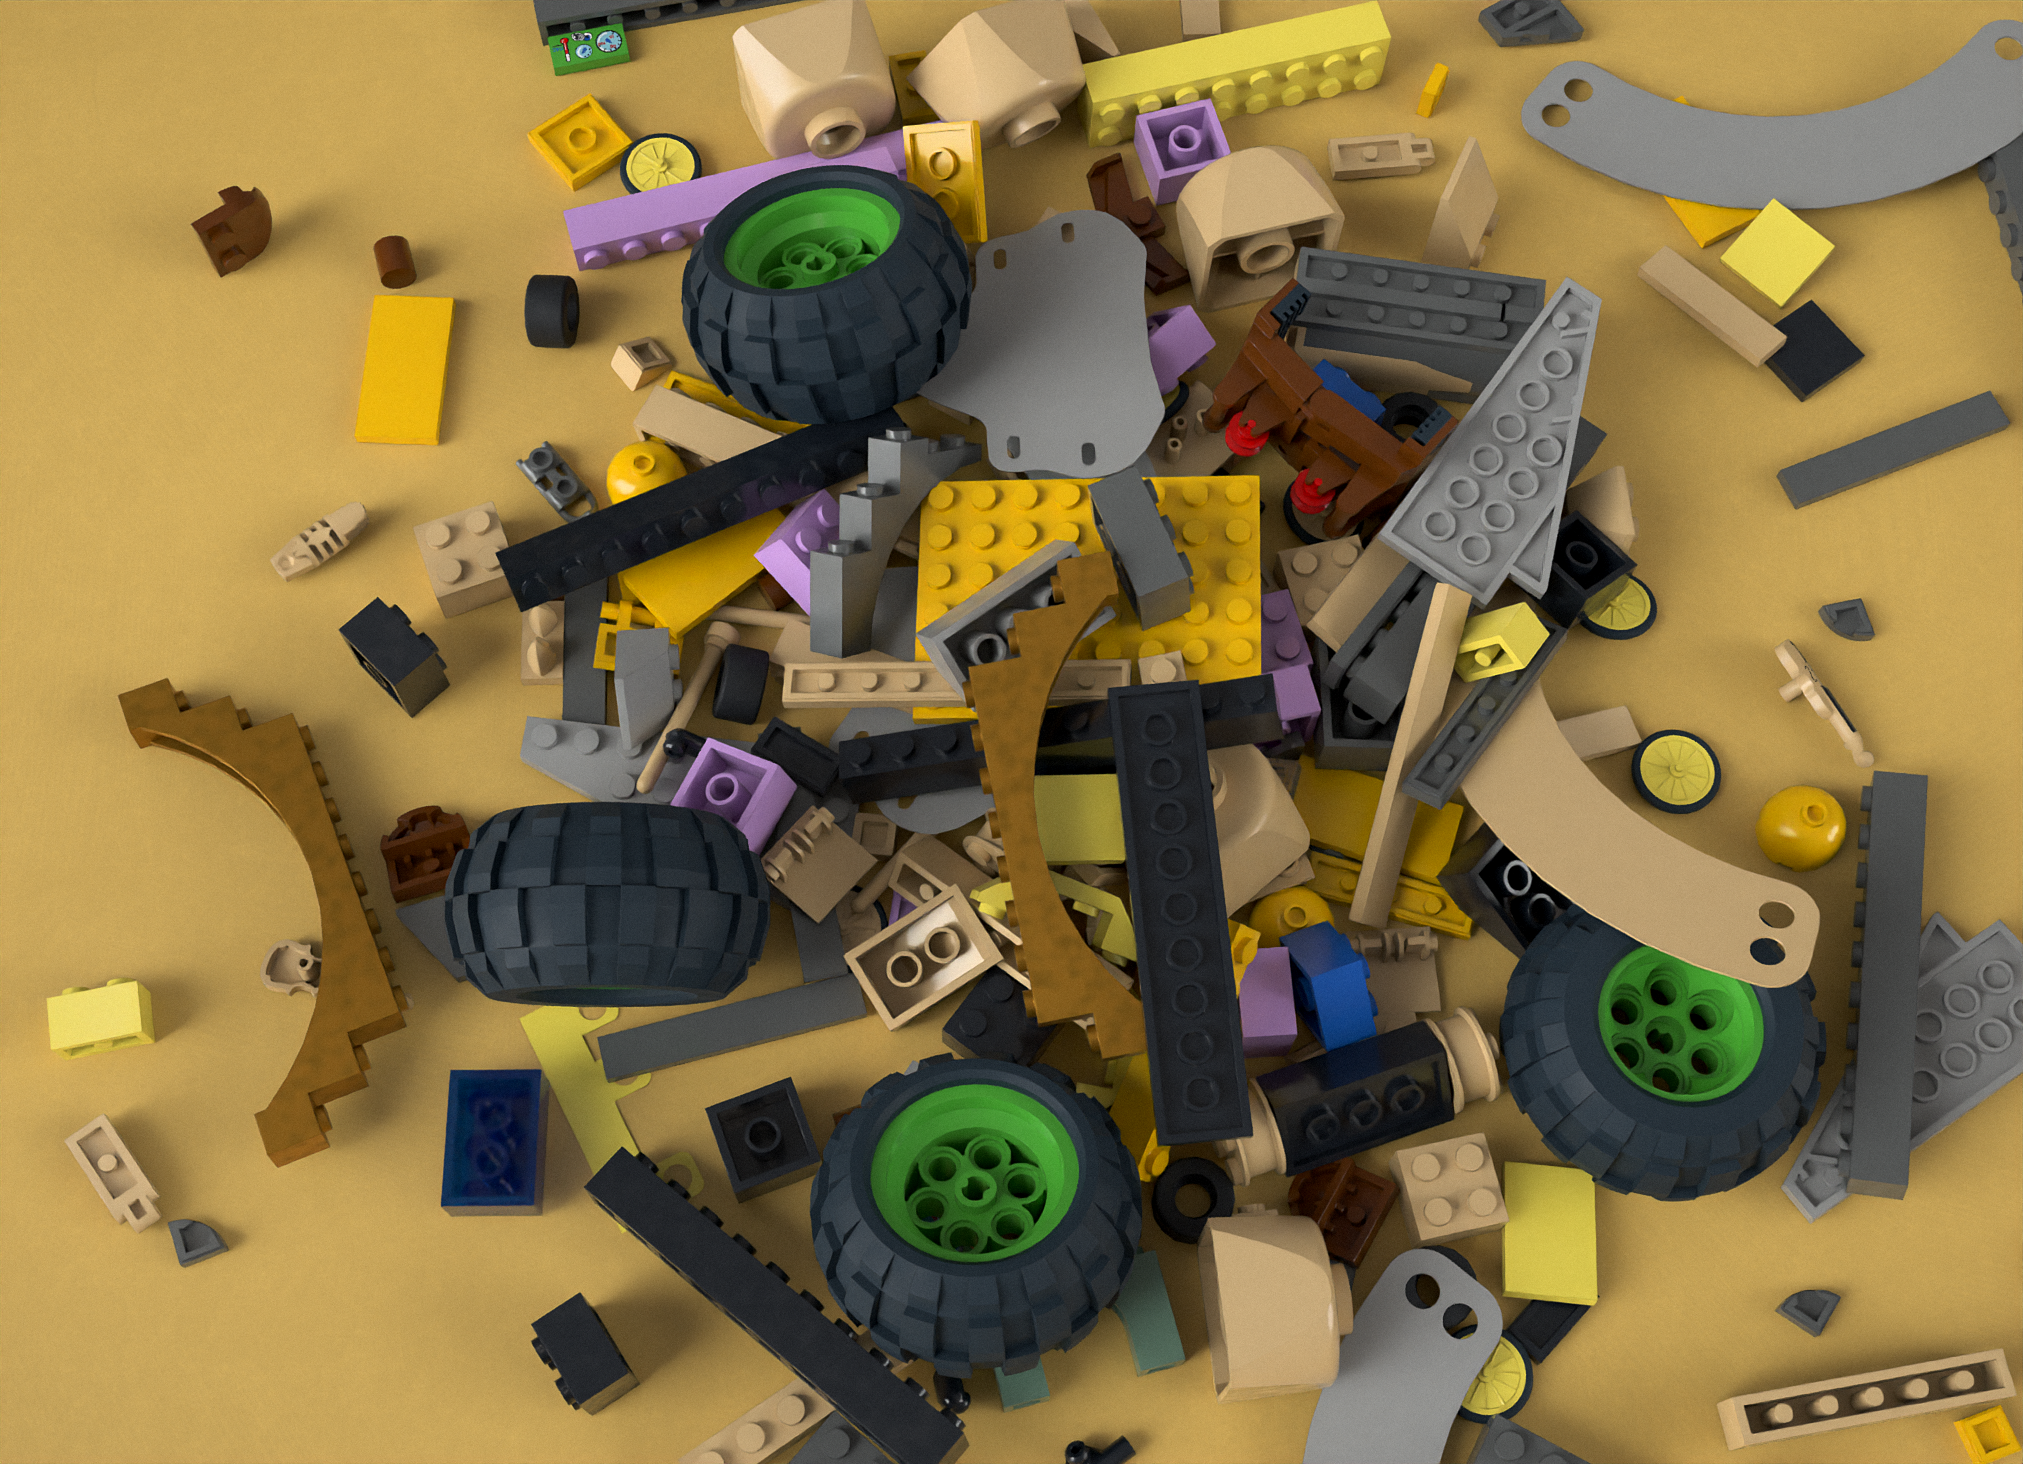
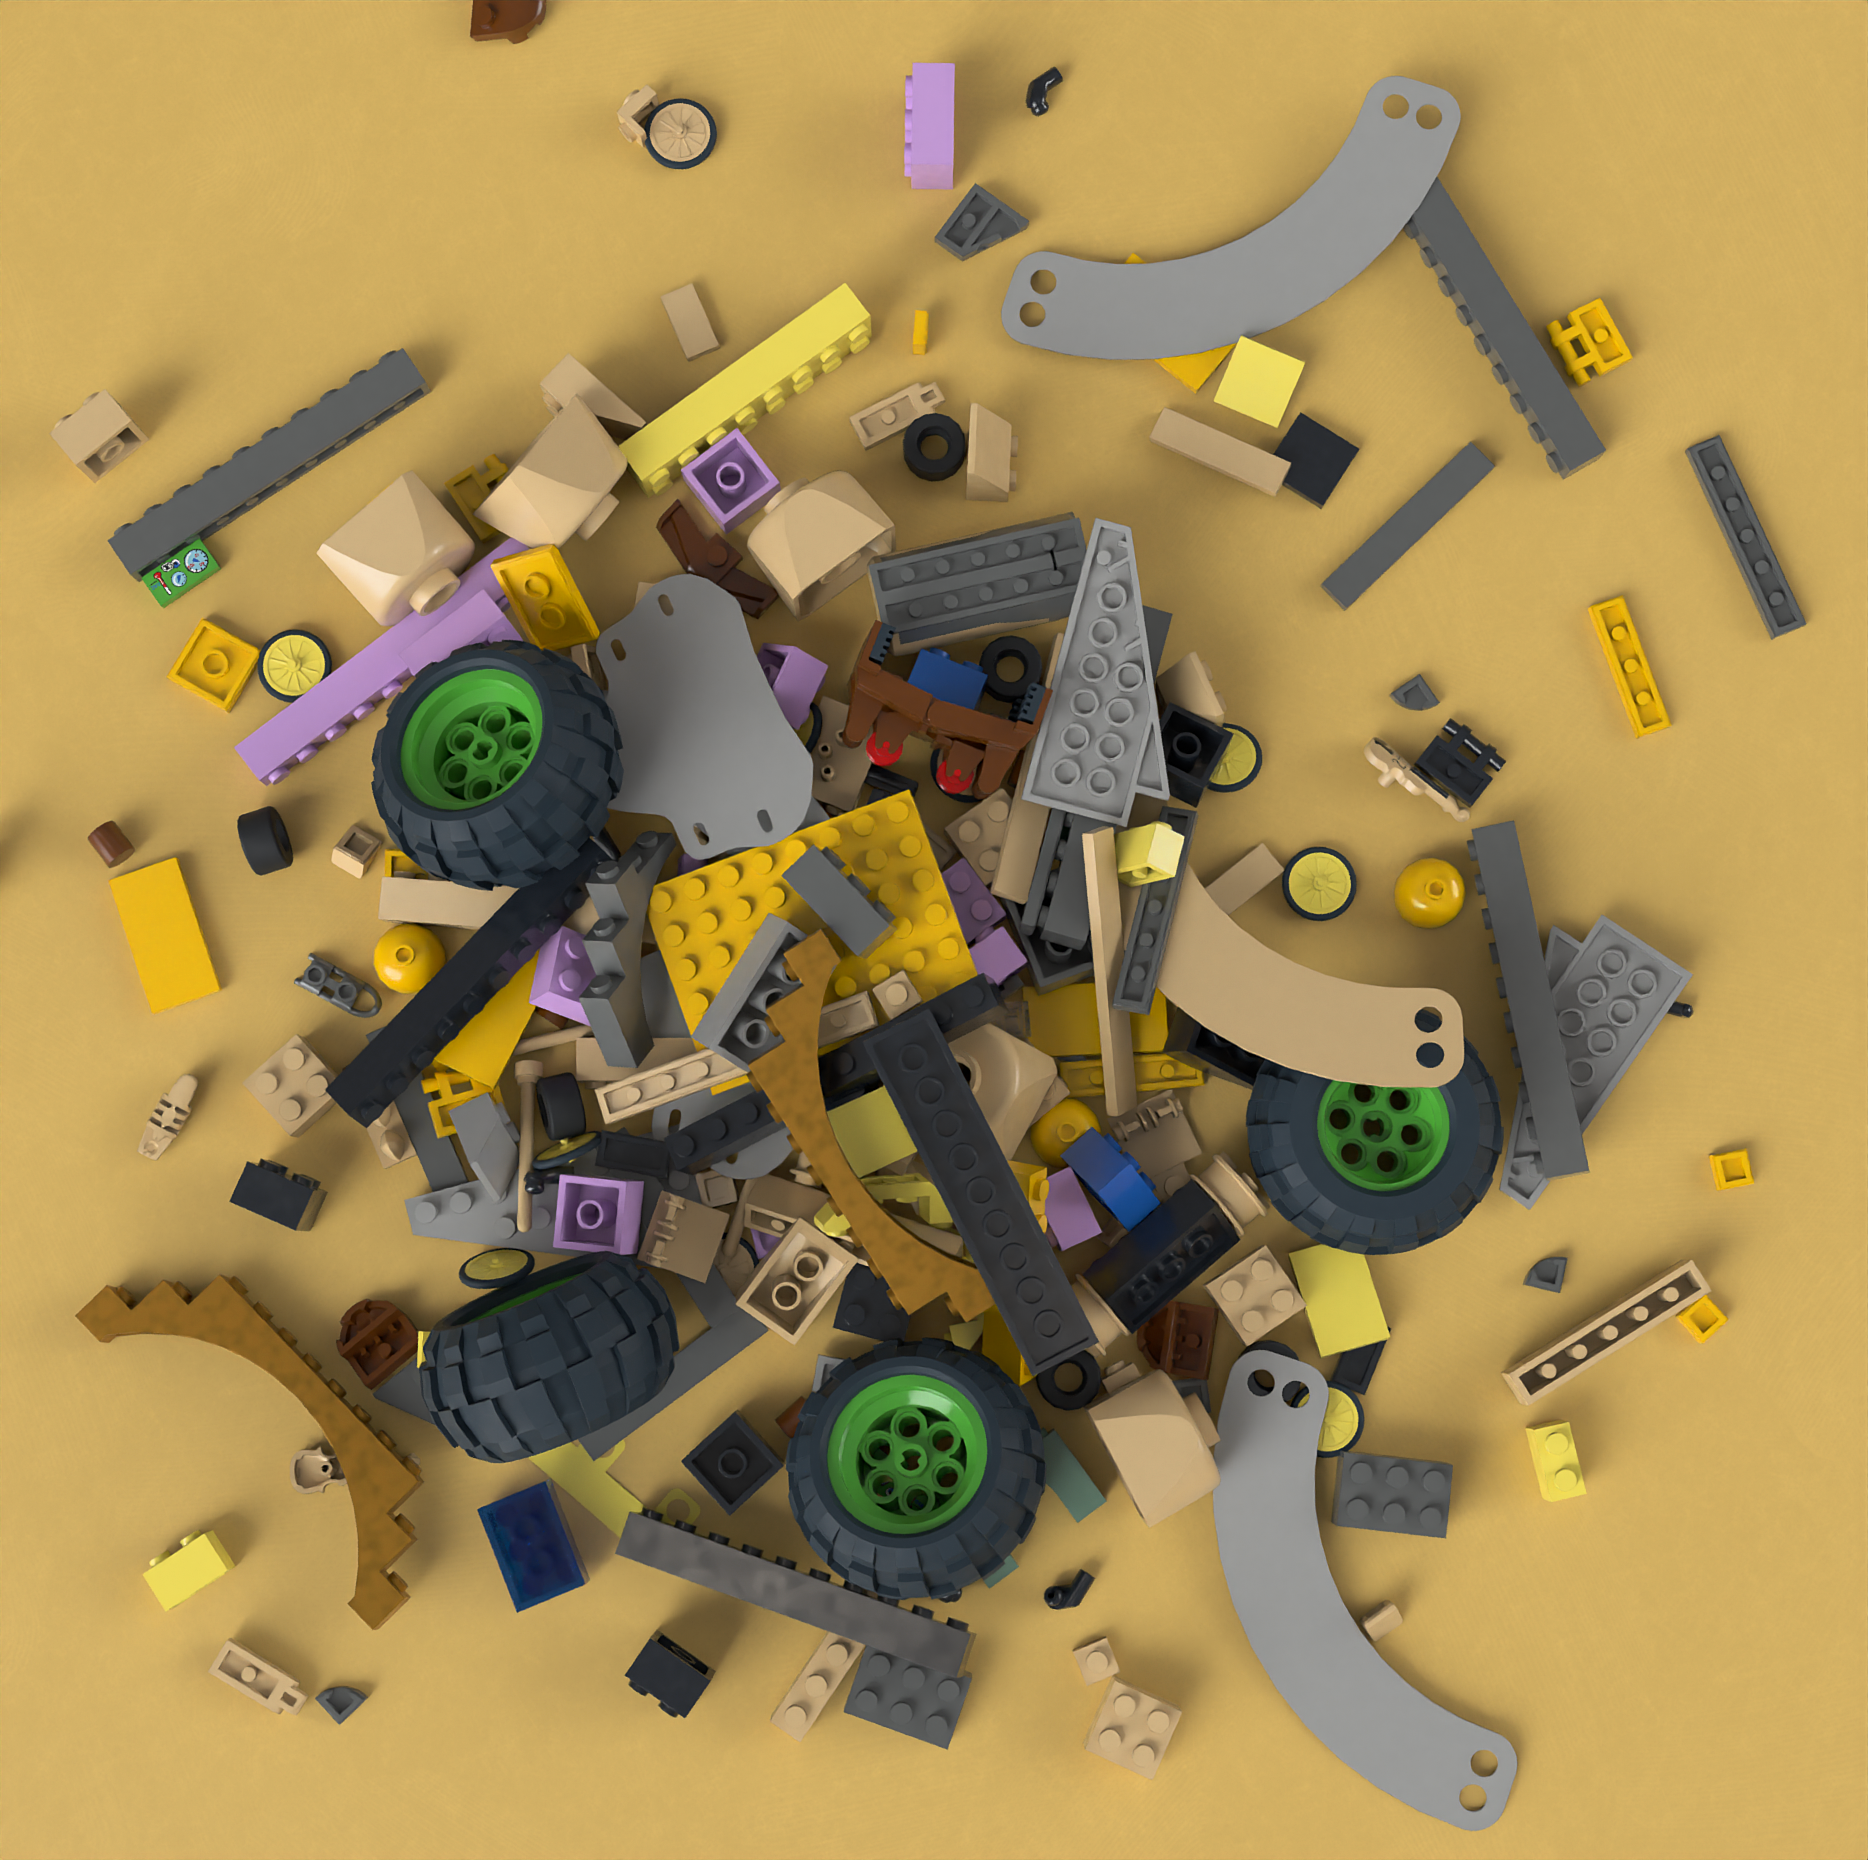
camera: 20 degrees left, 15 degrees up
none -> wheel [532,1131,601,1169]
none -> black tyre [903,413,966,482]
none -> black plate [1414,718,1506,808]

